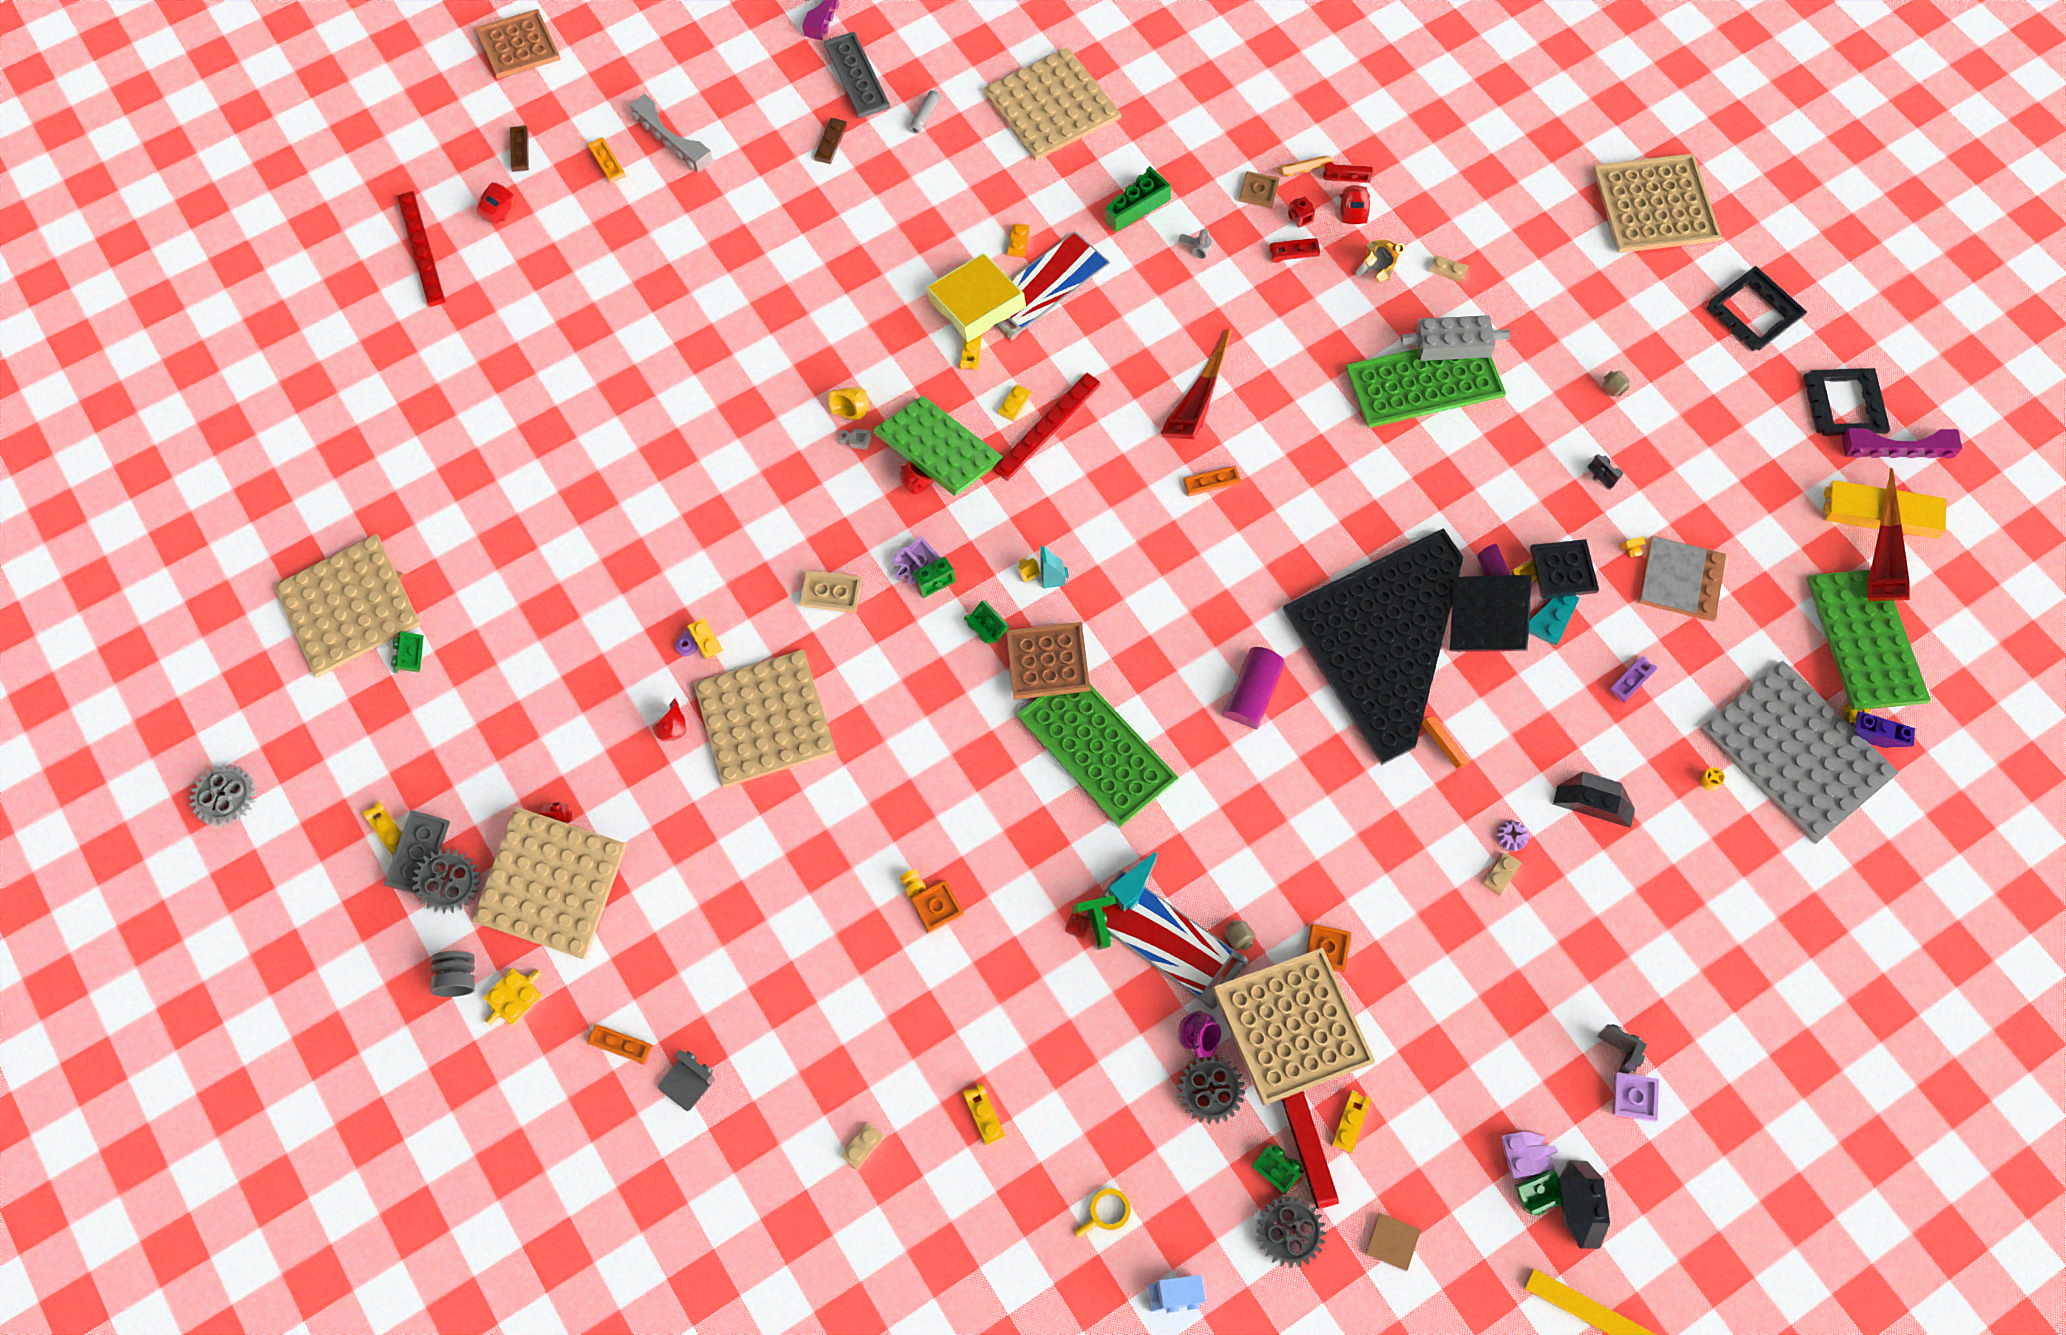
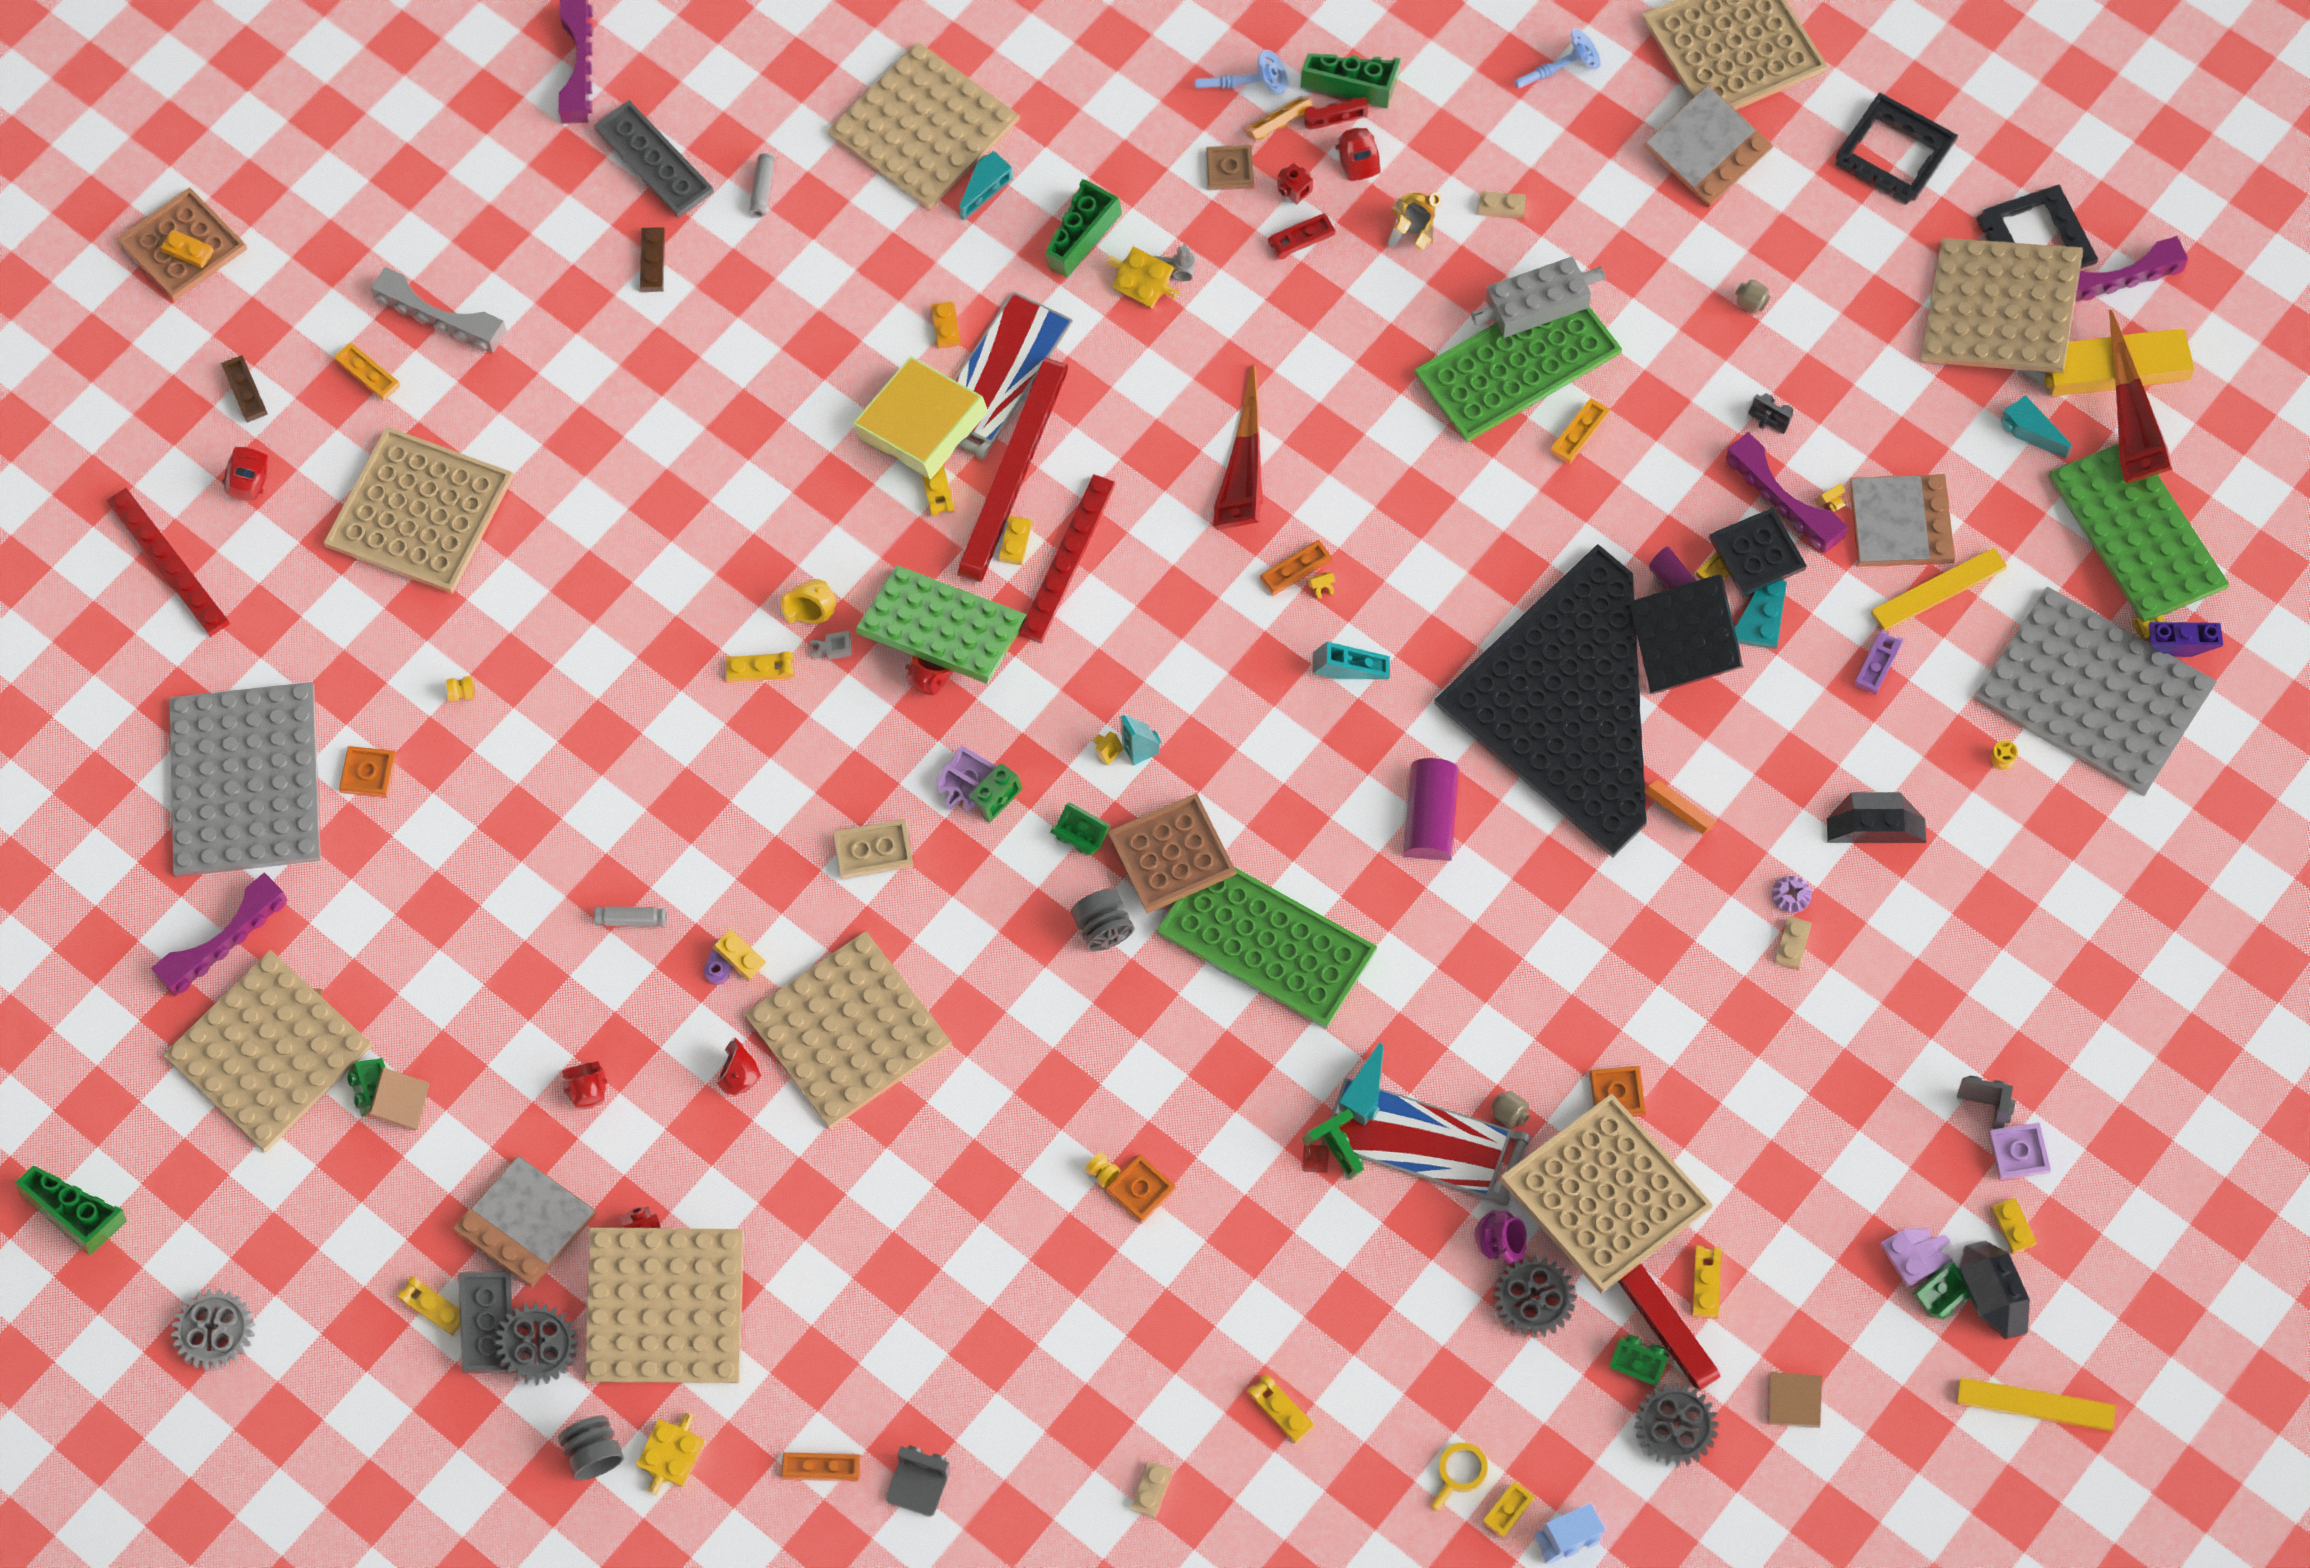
camera: 15 degrees left, 0 degrees up
none -> green wedge [15,1165,127,1256]
none -> magenta arch [151,872,288,996]
none -> light orange plate [161,230,214,269]
none -> light grey plate [169,682,321,877]
none -> tan plate [324,426,514,594]
none -> orange tile [339,746,397,798]
none -> tile [368,1067,430,1131]
none -> yellow wheel [446,676,474,702]
none -> flat silver plate [453,1155,597,1288]
none -> red helmet [561,1061,608,1110]
none -> light grey axle [594,906,667,927]
none -> yellow plate [726,651,794,682]
none -> red beam [958,357,1068,582]
none -> teal slope [959,150,1013,221]
none -> dark grey wheel [1071,889,1135,952]
none -> yellow plate [1107,246,1179,309]
none -> light blue dish [1194,50,1288,94]
none -> green wedge [1300,53,1401,109]
none -> yellow tile [1306,571,1336,599]
none -> teal slope [1313,641,1390,680]
none -> yellow plate [1483,1481,1535,1539]
none -> light blue dish [1514,29,1601,88]
none -> light orange plate [1550,398,1610,465]
none -> flat silver plate [1643,84,1773,208]
none -> magenta arch [1726,432,1848,554]
none -> yellow tile [1871,547,2007,631]
none -> tan plate [1921,238,2083,373]
none -> yellow plate [1991,1197,2037,1255]
none -> teal slope [2001,395,2072,458]

